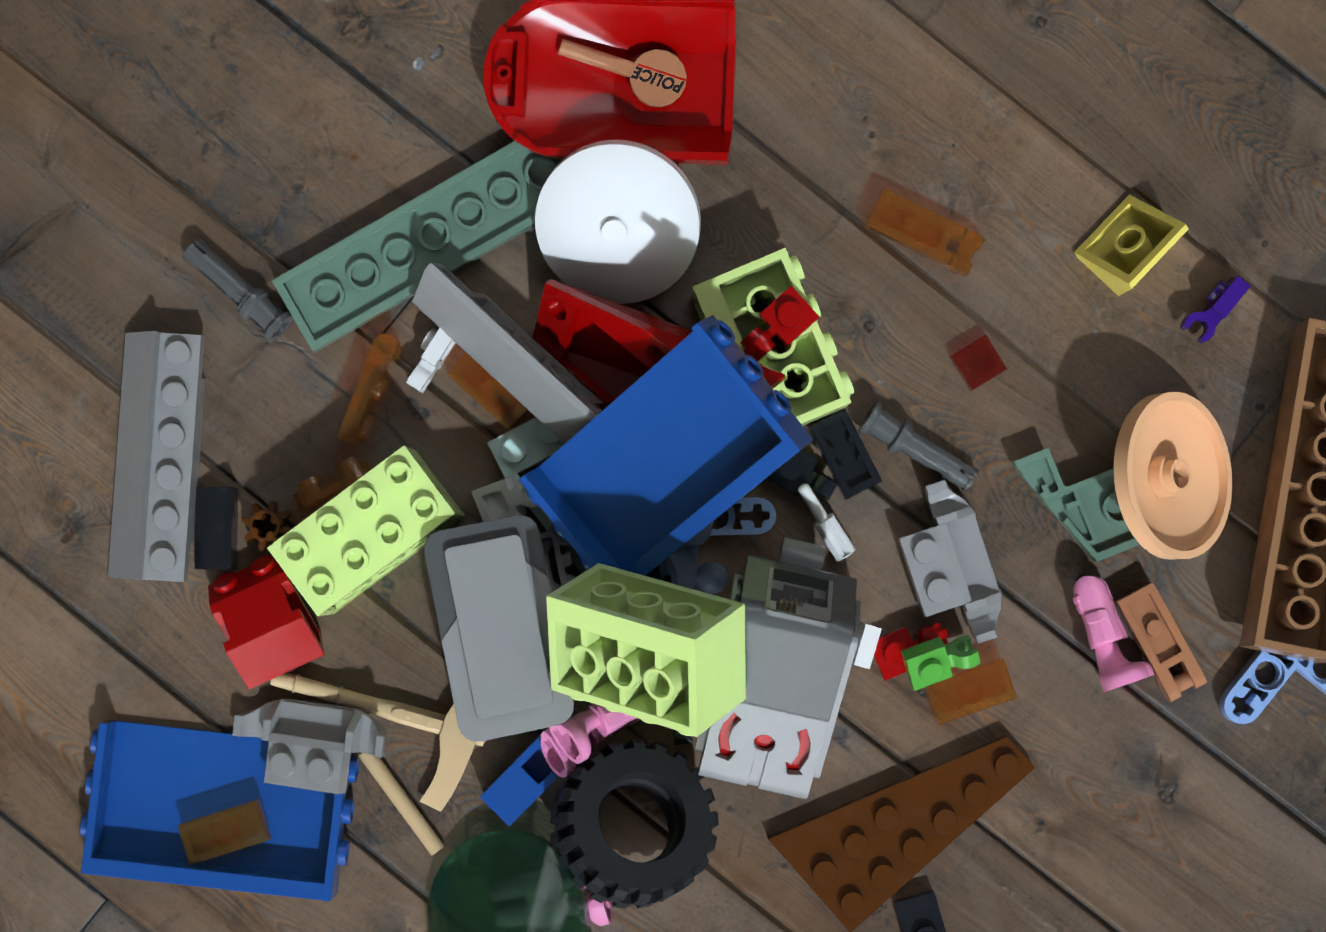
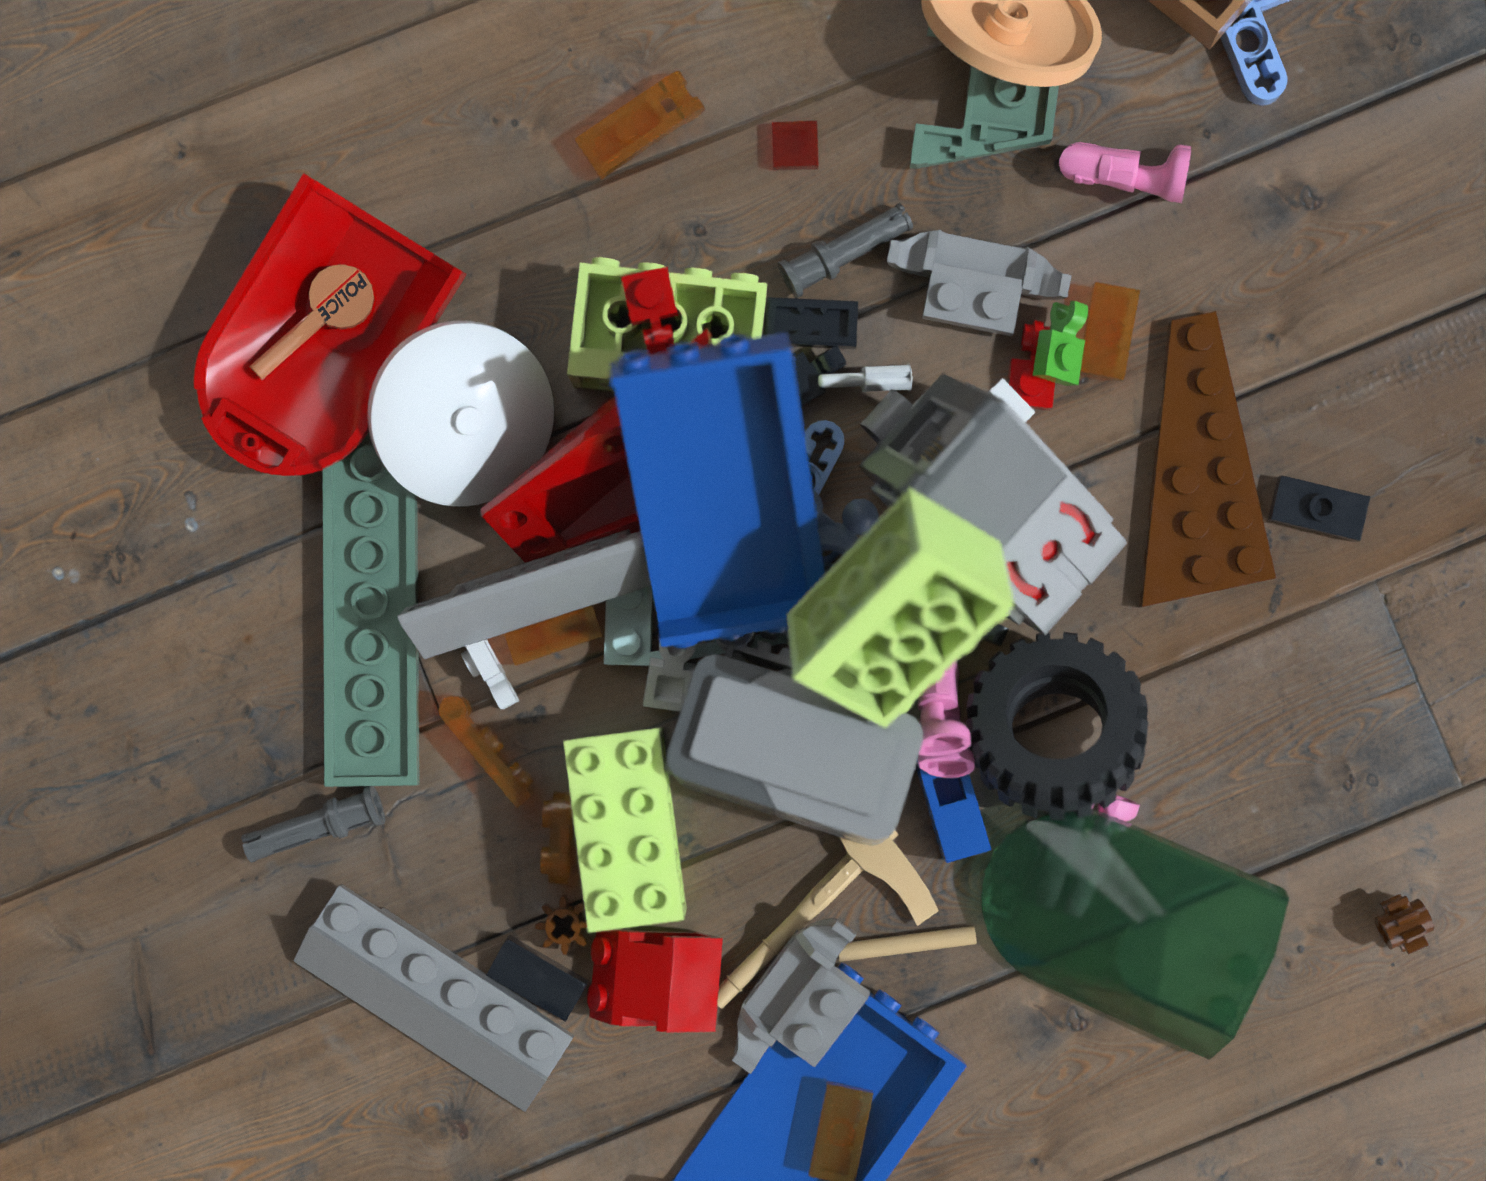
camera: 60 degrees left, 0 degrees up
nougat plate [1114,582,1207,703] -> none

